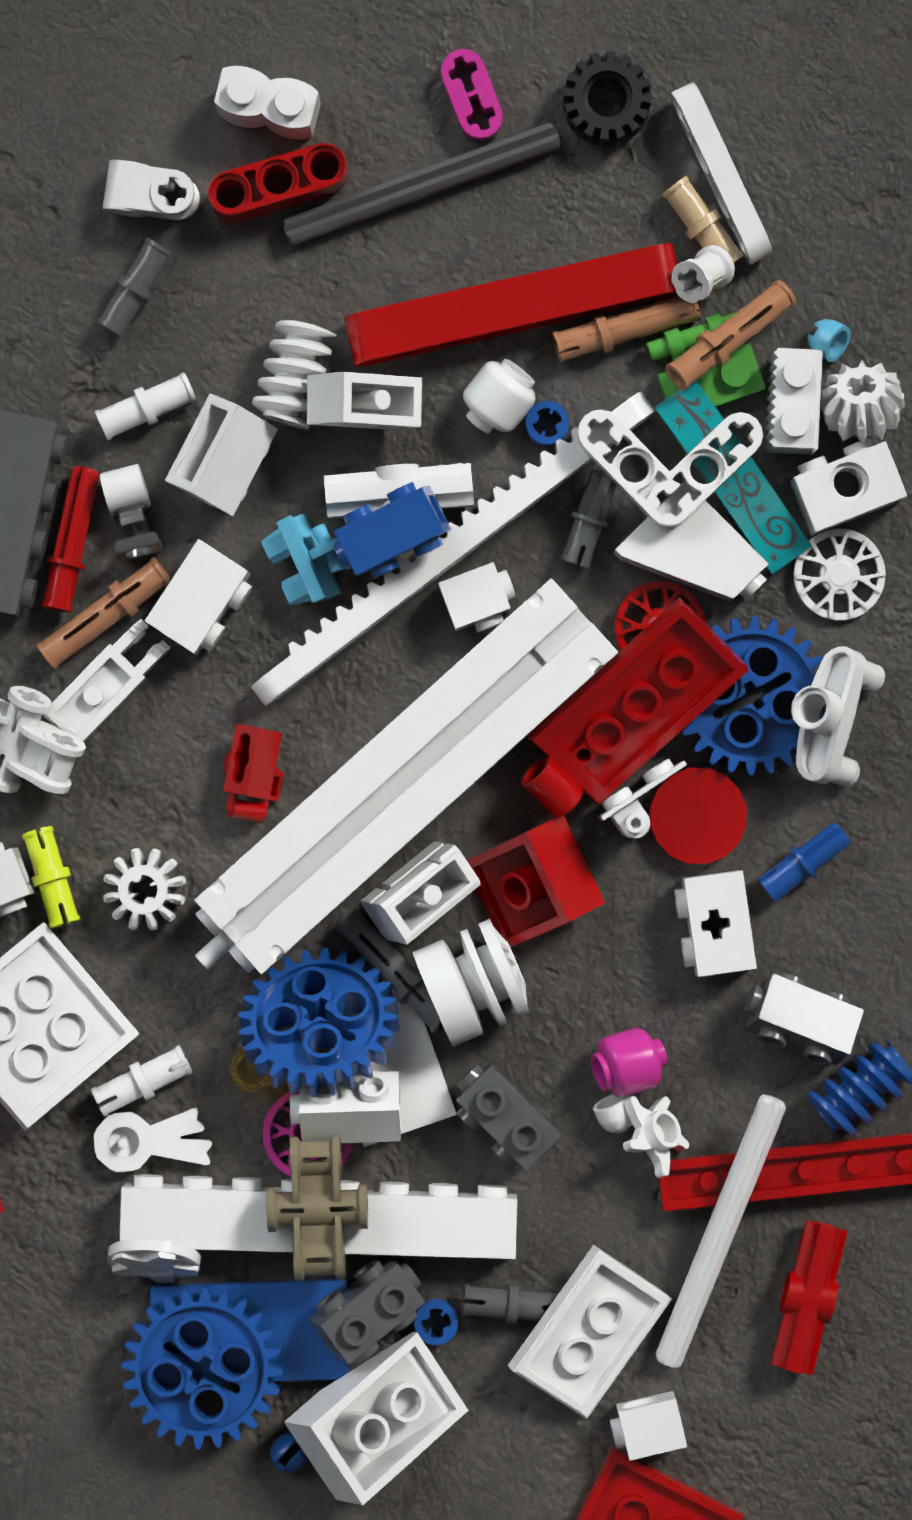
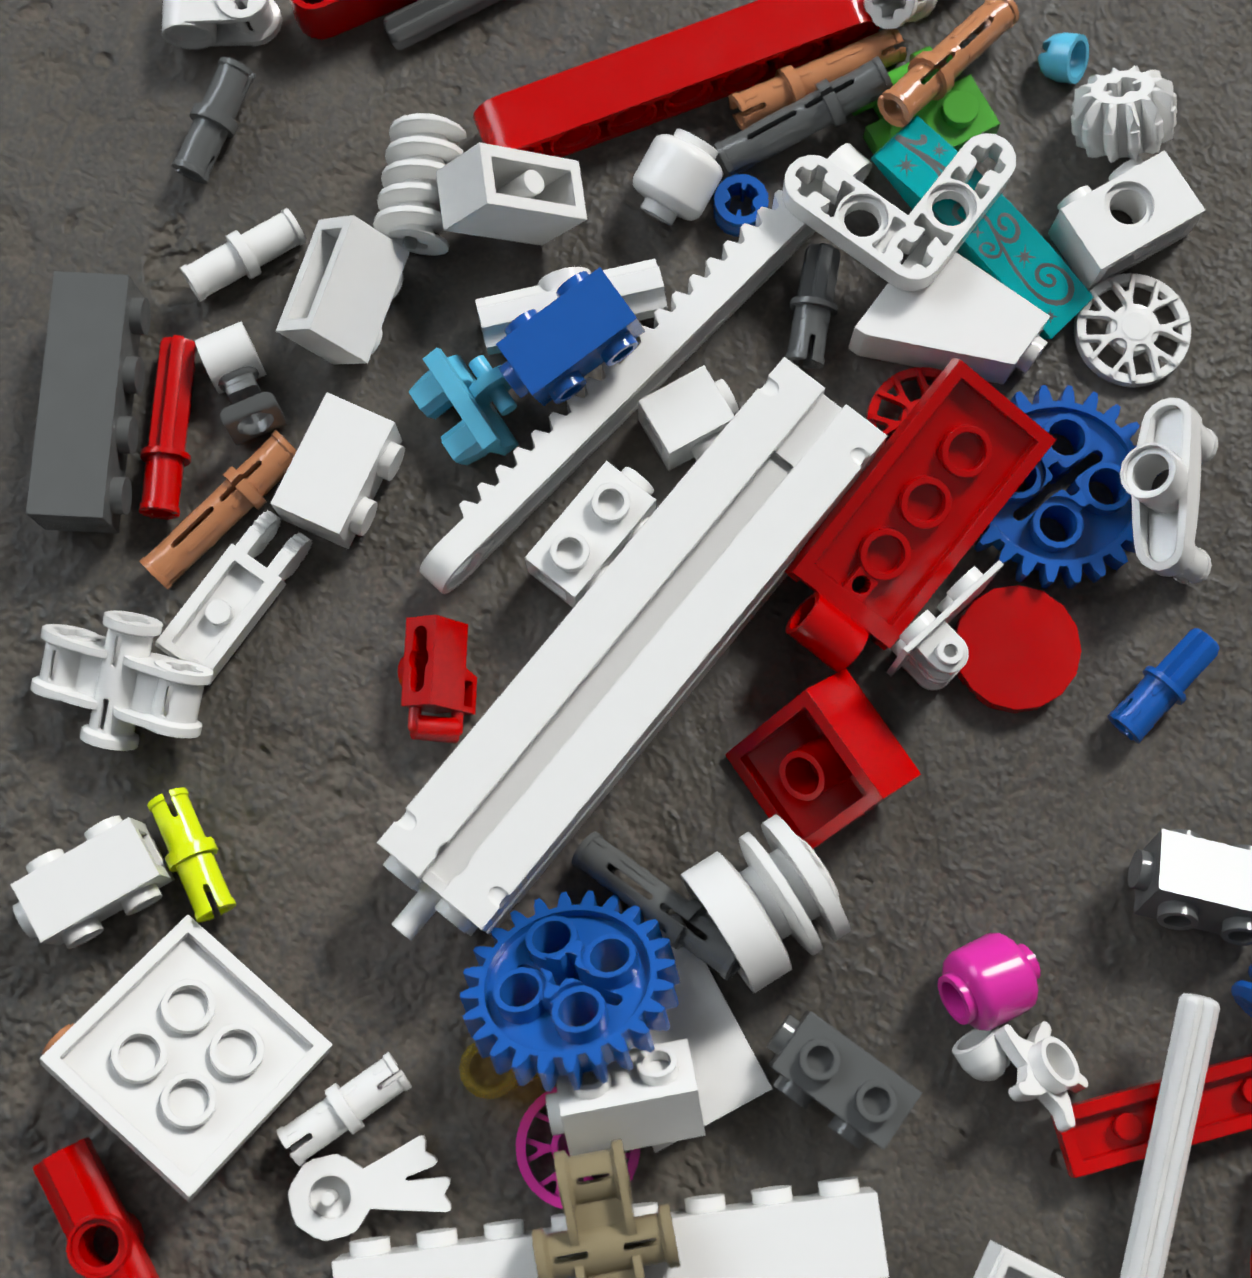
camera: 15 degrees left, 10 degrees down
white gear [103,848,186,931] -> none
white brick [361,842,481,945] -> none
white brick [674,870,757,977] -> none
white brick [764,348,823,455] -> none
none -> white brick [525,461,656,608]
none -> dark grey pin [714,56,893,176]

